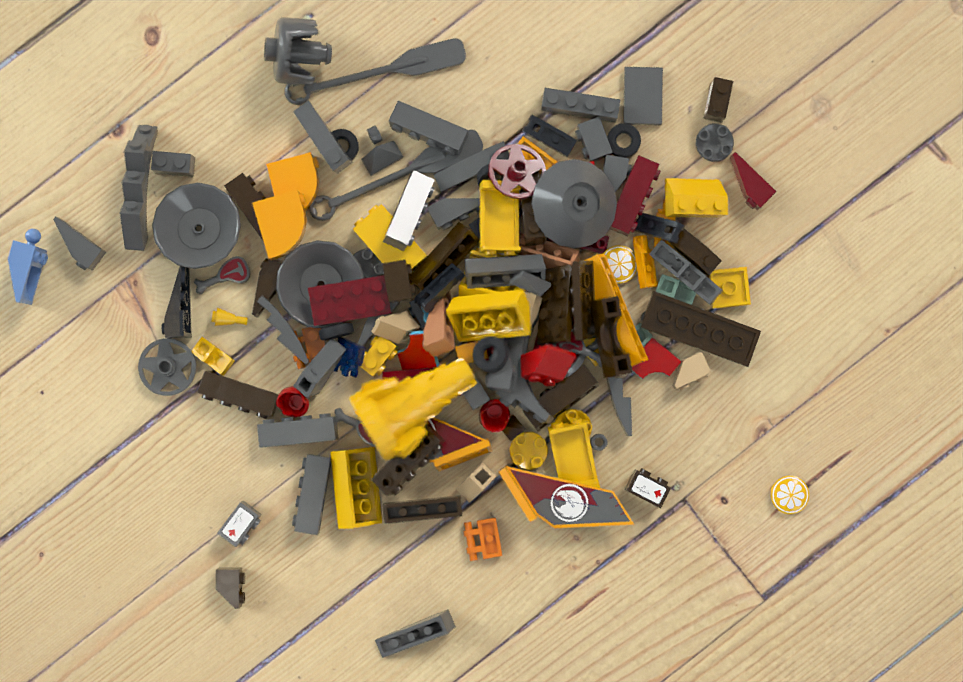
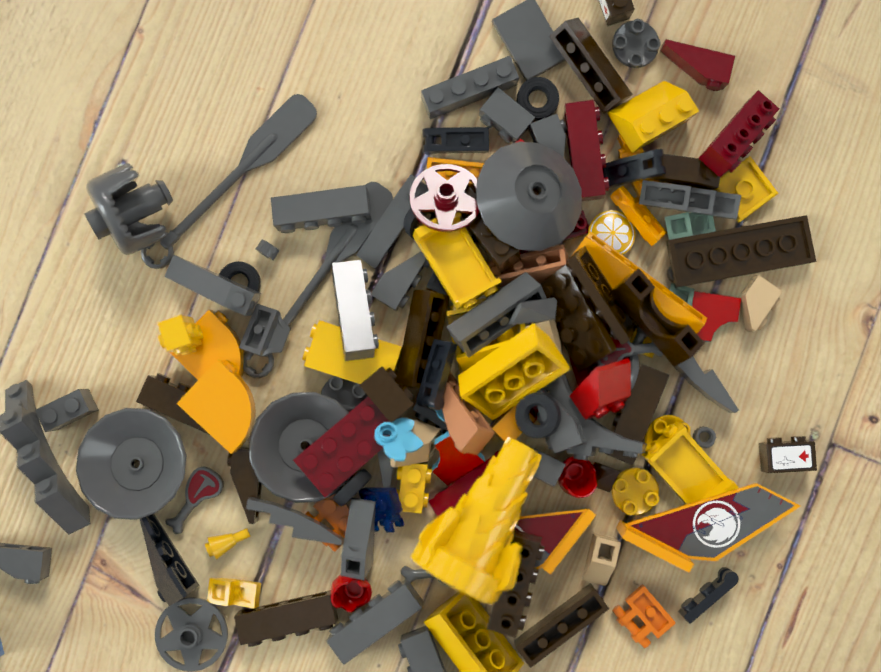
camera: 30 degrees left, 0 degrees up
dark grey slope [361,141,403,176] -> none
none -> yellow brick [157,315,203,356]
none -> dark grey slope [239,304,291,357]
none -> medium azure plate [374,418,423,462]
none -> dark brown brick [549,17,633,114]
none -> black plate [678,567,739,624]
none -> dark red brick [698,90,780,177]

